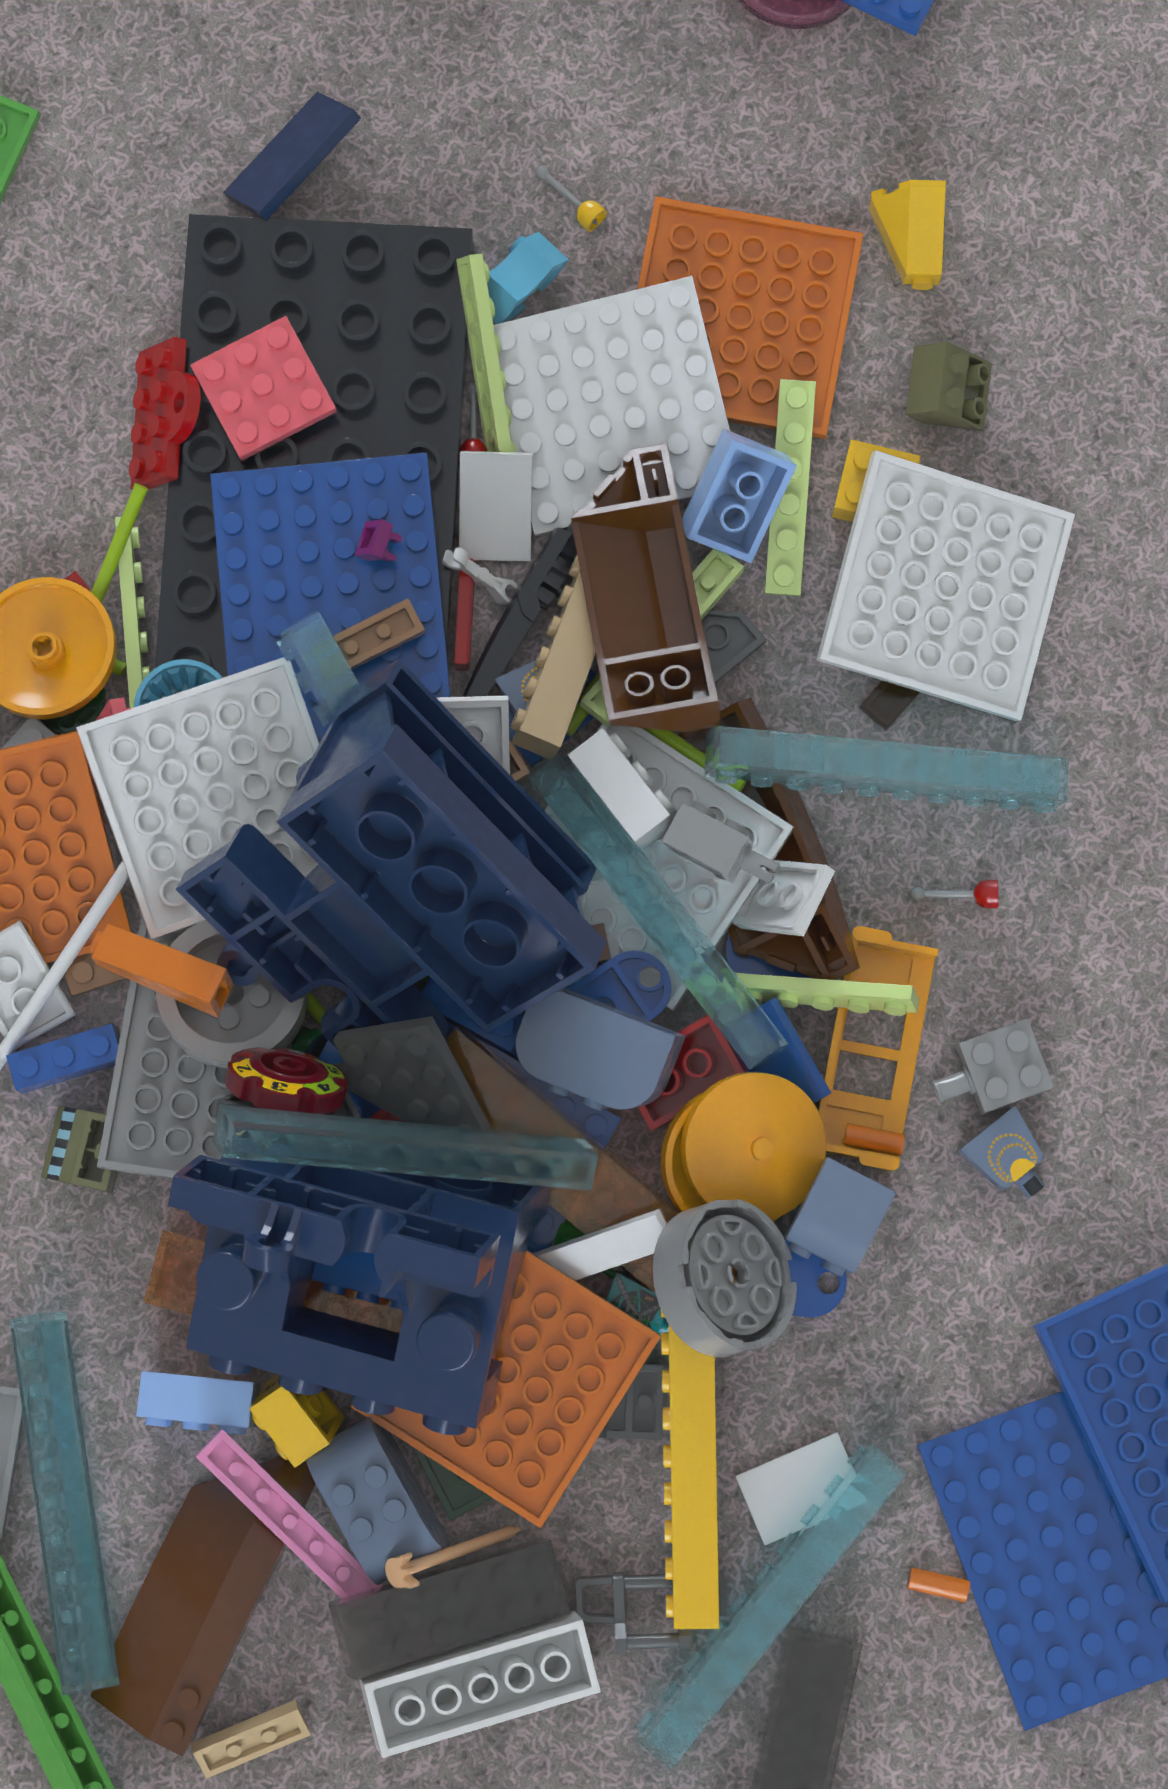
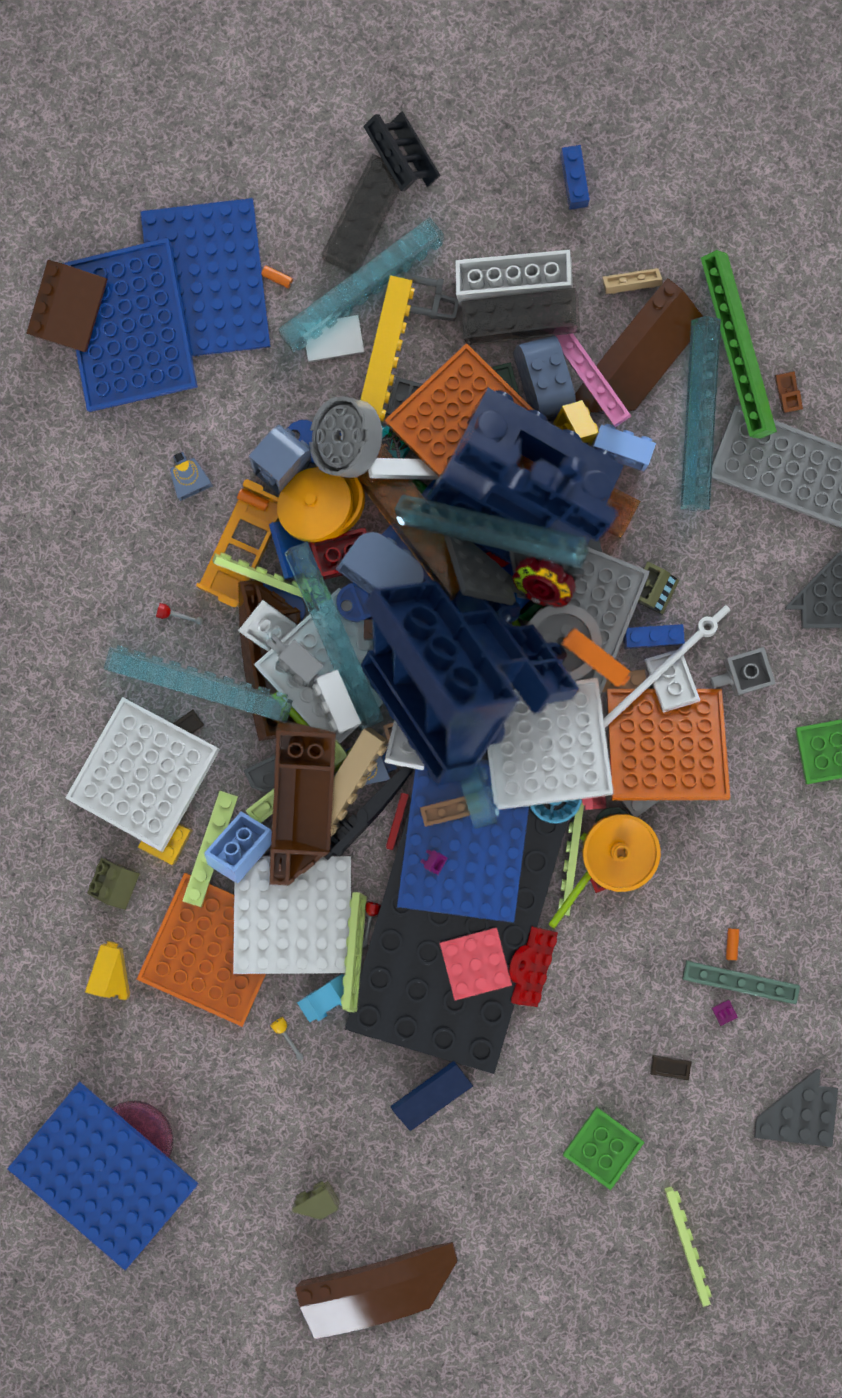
camera: 170 degrees left, 5 degrees up
light nougat piece [385,1525,520,1589] -> none
white piece [442,548,518,605] -> none
white tile [459,451,532,561] -> none
light grey brick [931,1019,1054,1115] -> none

